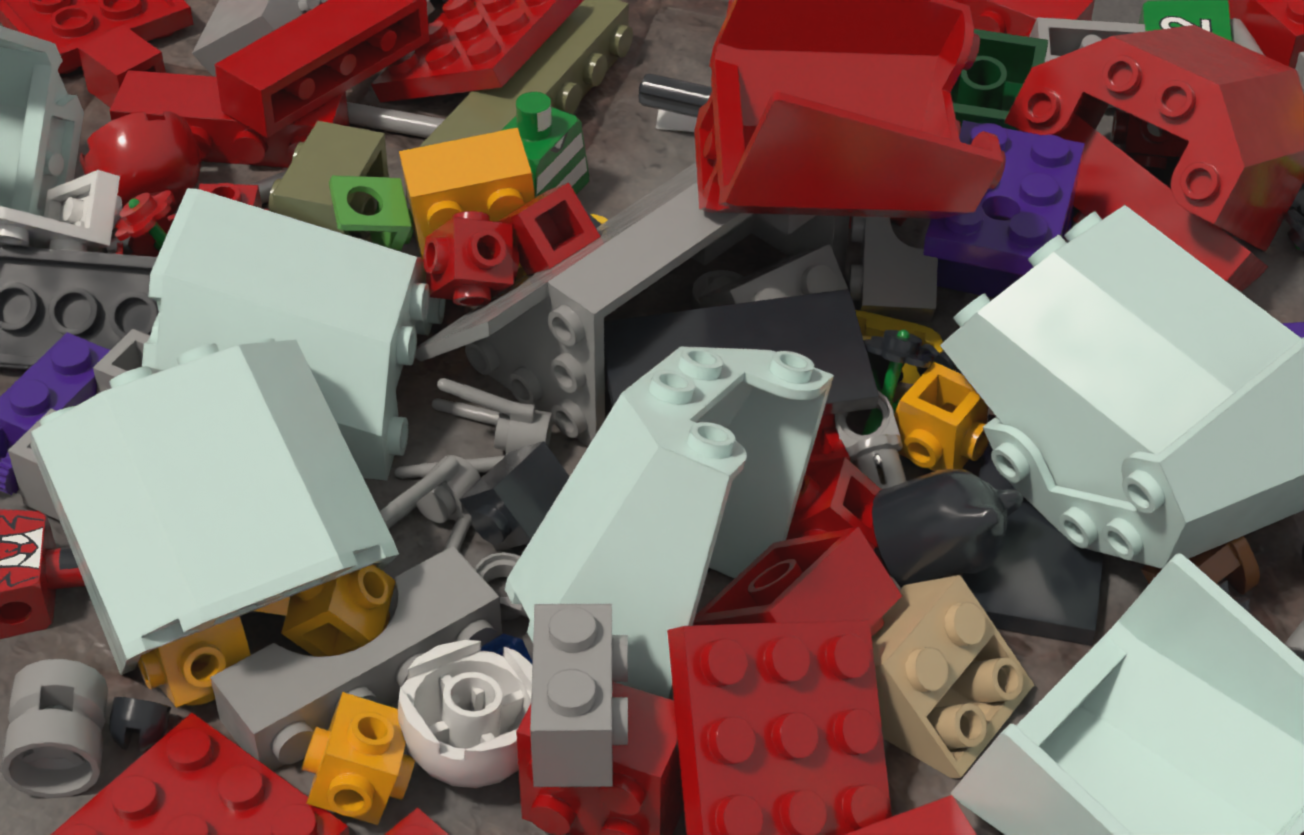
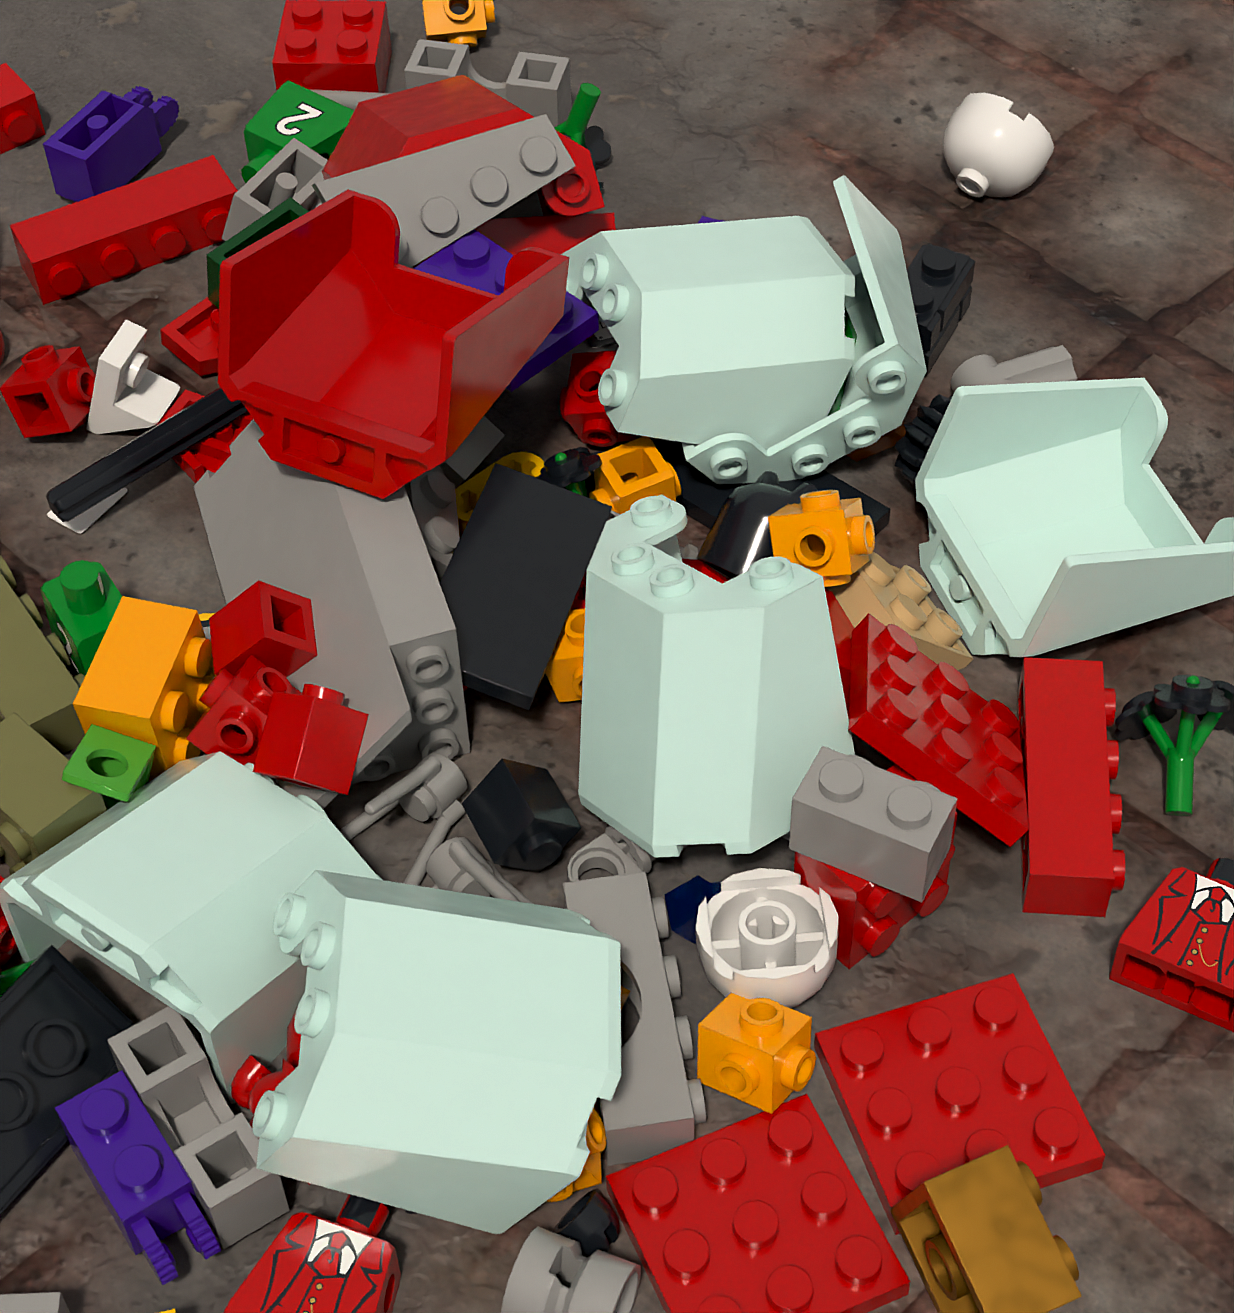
camera: 60 degrees left, 5 degrees up
none -> red brick [252,684,369,795]
none -> light grey wing [312,114,576,268]
none -> light orange brick [768,490,875,587]

